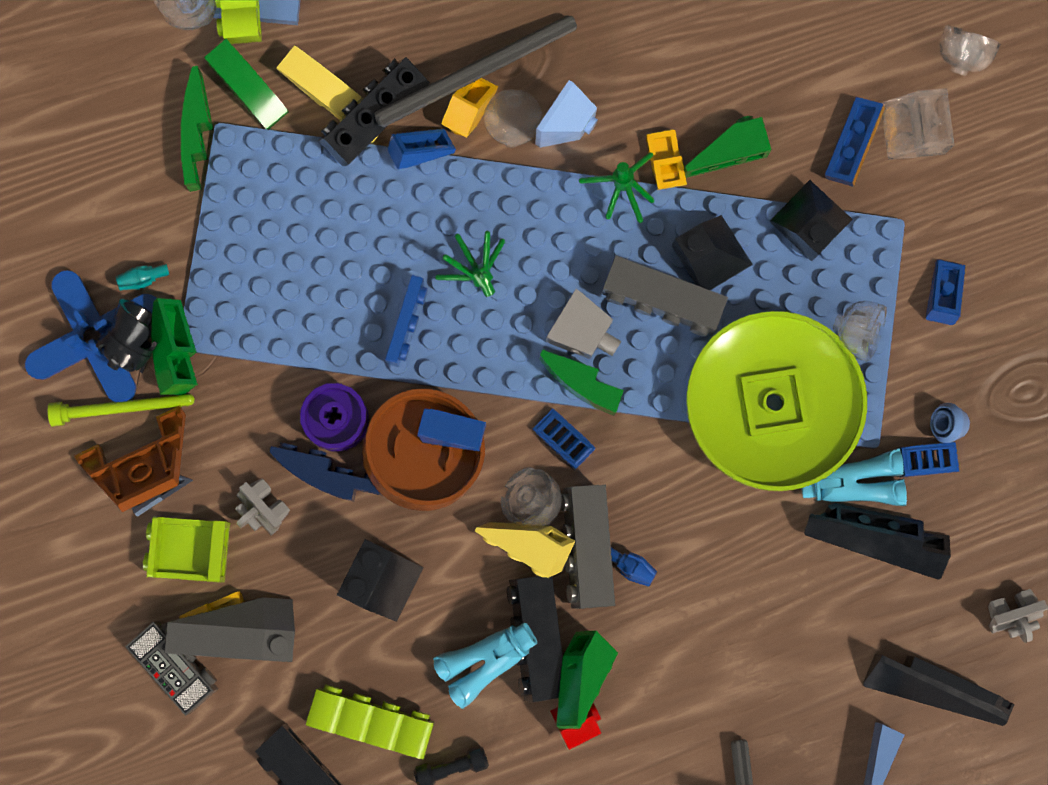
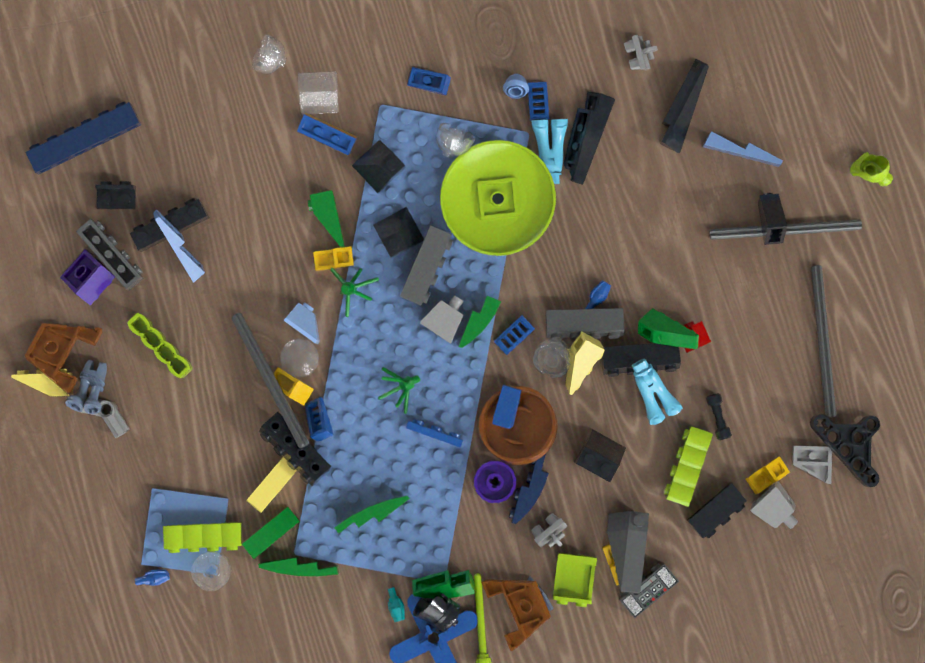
camera: 75 degrees left, 5 degrees up
none -> green slope [334,495,410,534]

